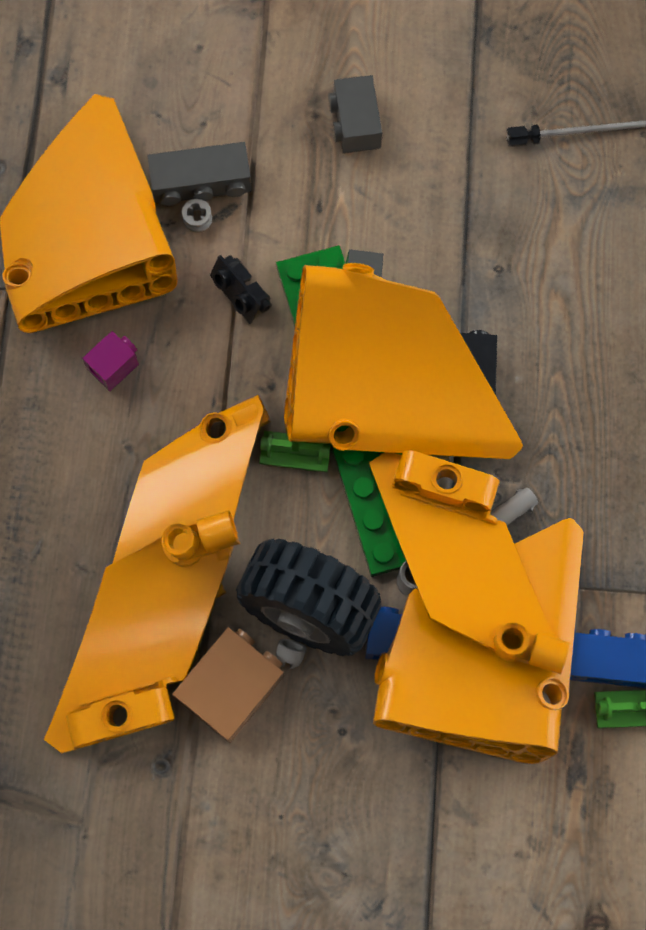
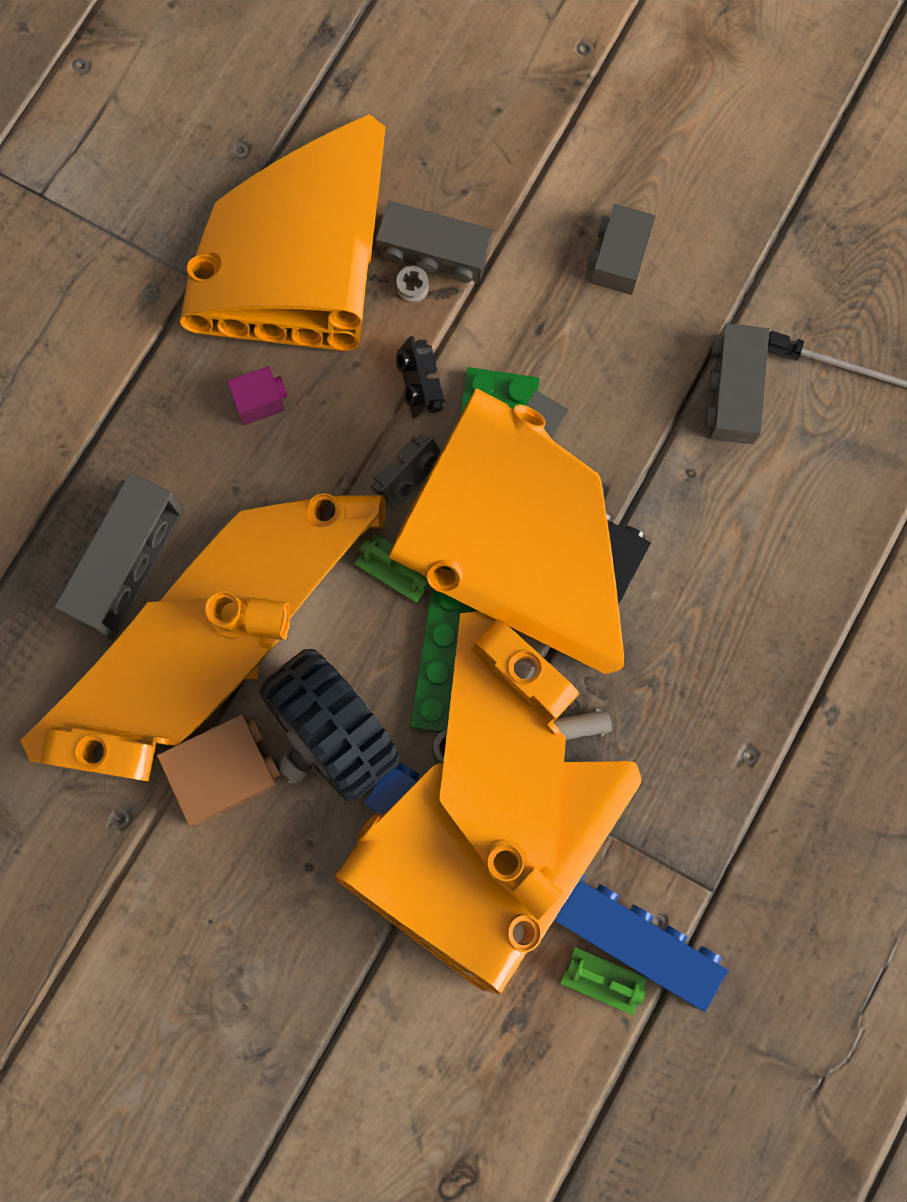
camera: 25 degrees right, 5 degrees up
none -> dark grey brick [54,472,184,641]
none -> dark grey hinge [371,434,441,510]
none -> dark grey brick [705,323,770,444]

